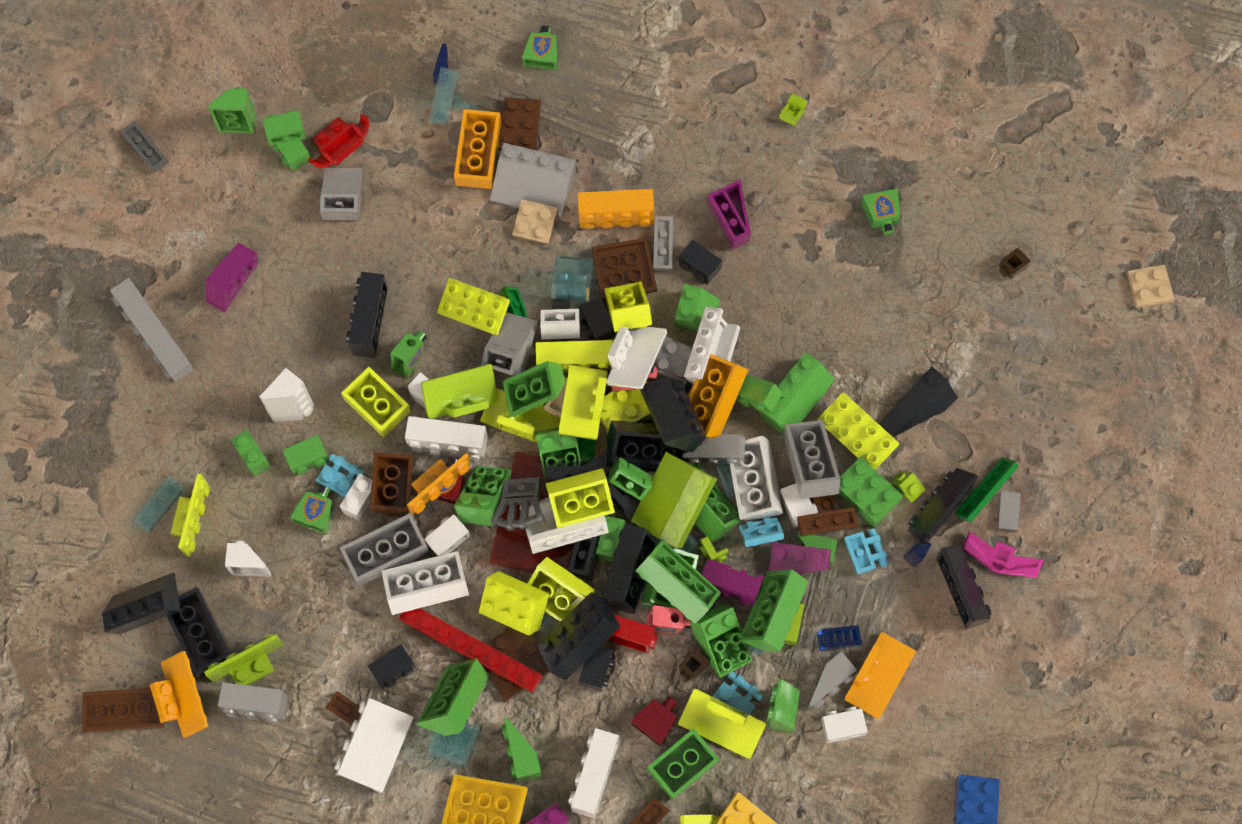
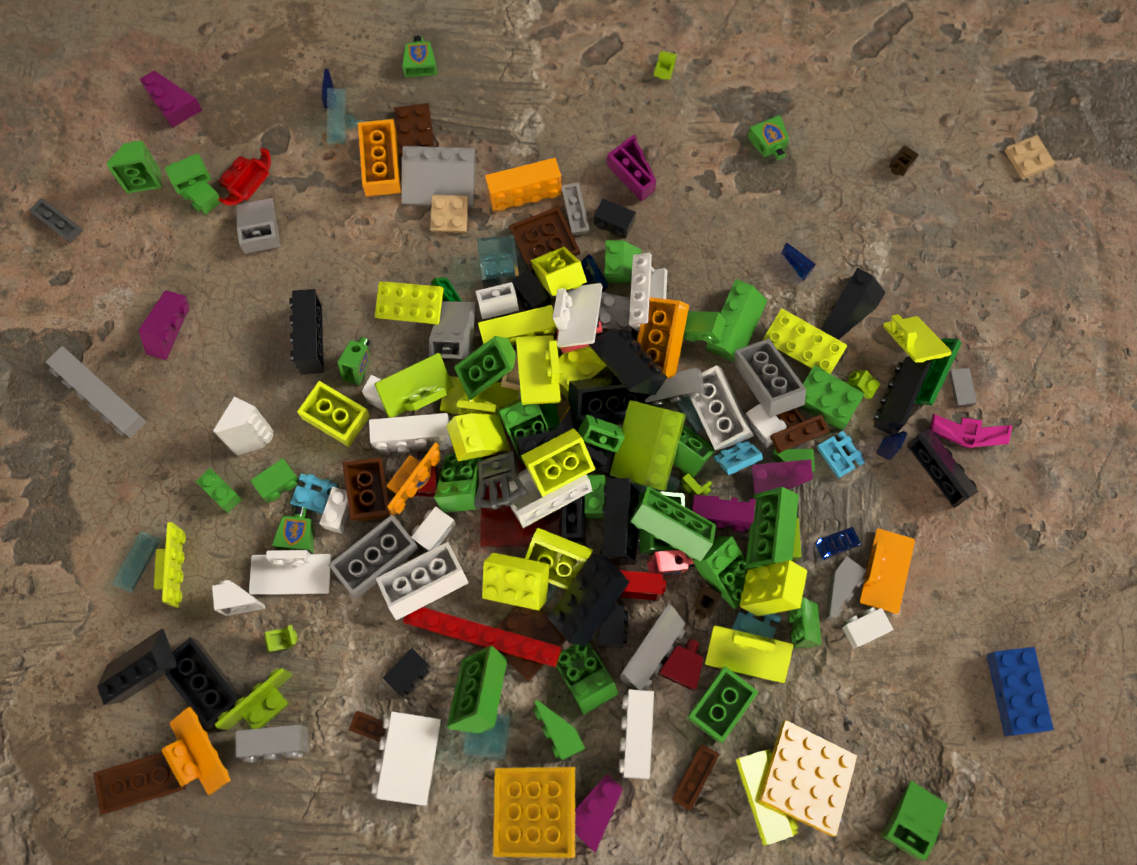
camera: 15 degrees left, 0 degrees up
none -> magenta wedge [139,70,202,128]
none -> white bracket [249,550,331,595]
none -> lime bracket [263,625,297,653]
none -> neon yellow slope [446,413,511,461]
none -> bright green slope [556,642,619,715]
none -> slope [581,254,609,292]
none -> light grey slope [619,604,685,691]
none -> neon yellow brick [740,560,807,616]
none -> clear blue slope [782,243,816,281]
none -> neon yellow bracket [883,314,951,363]

